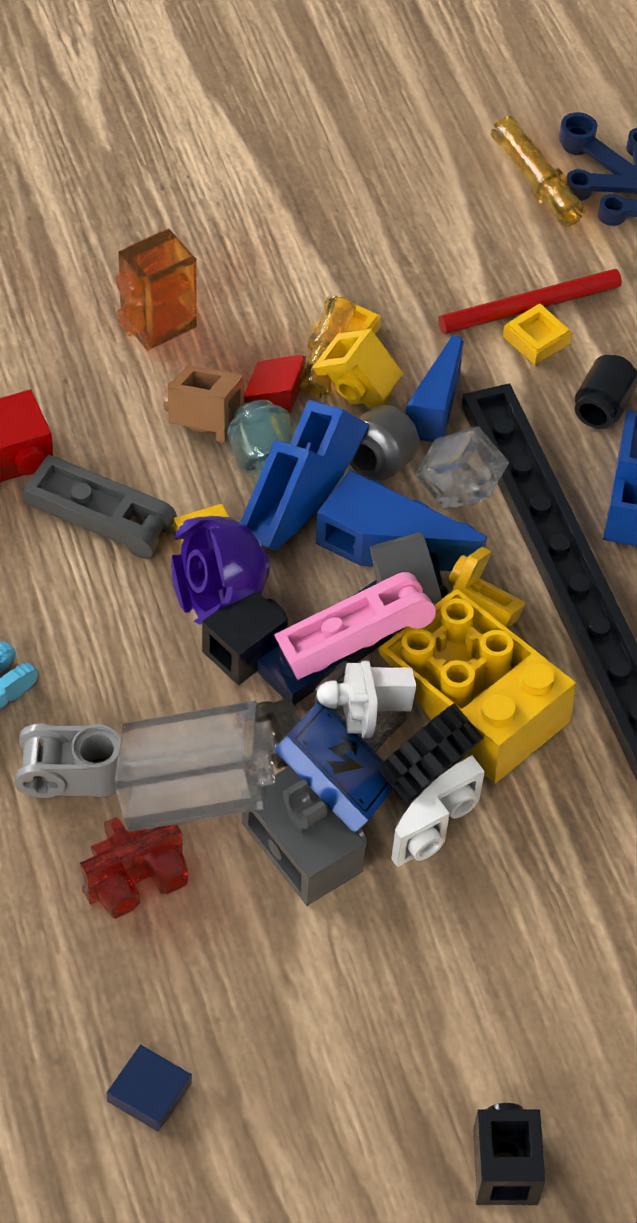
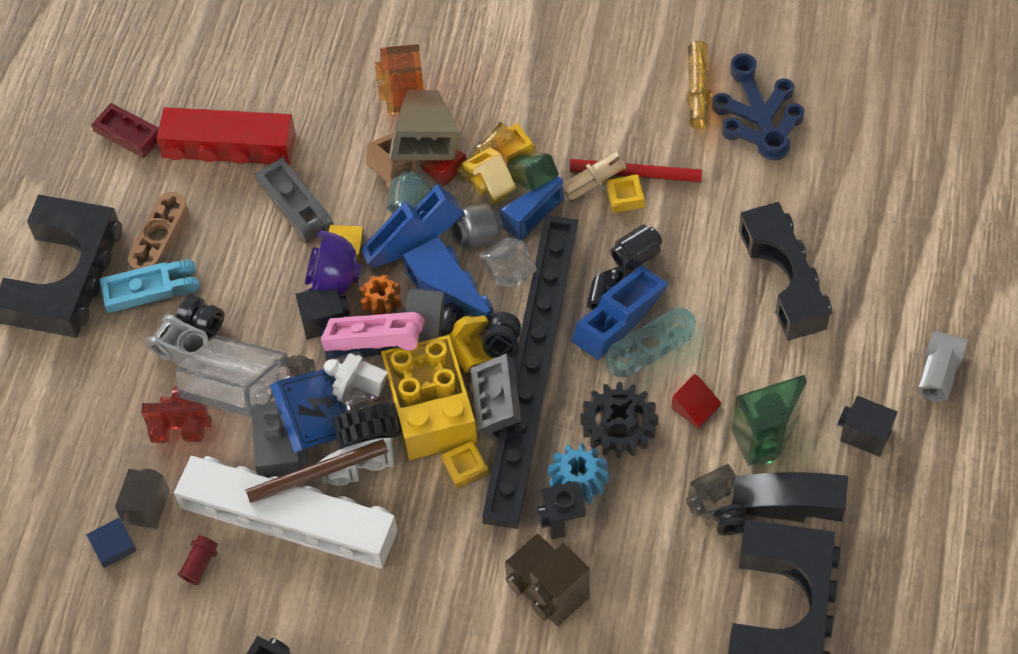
camera: 35 degrees right, 5 degrees up
none -> clear smoke brick [115,468,170,529]
none -> white brick [174,455,398,569]
none -> black wheel [176,294,225,339]
none -> dark red pin [177,535,218,585]
none -> reddish brown bar [245,439,388,503]
none -> orange gear [359,275,402,315]
none -> dark tan slope [389,90,460,160]
none -> yellow tile [441,440,489,489]
none -> flat silver bracket [470,354,521,442]
none -> black wheel [482,312,521,359]
none -> clear green slope [506,153,559,191]
none -> tan axle [563,150,627,201]
none -> black arm [587,267,627,310]

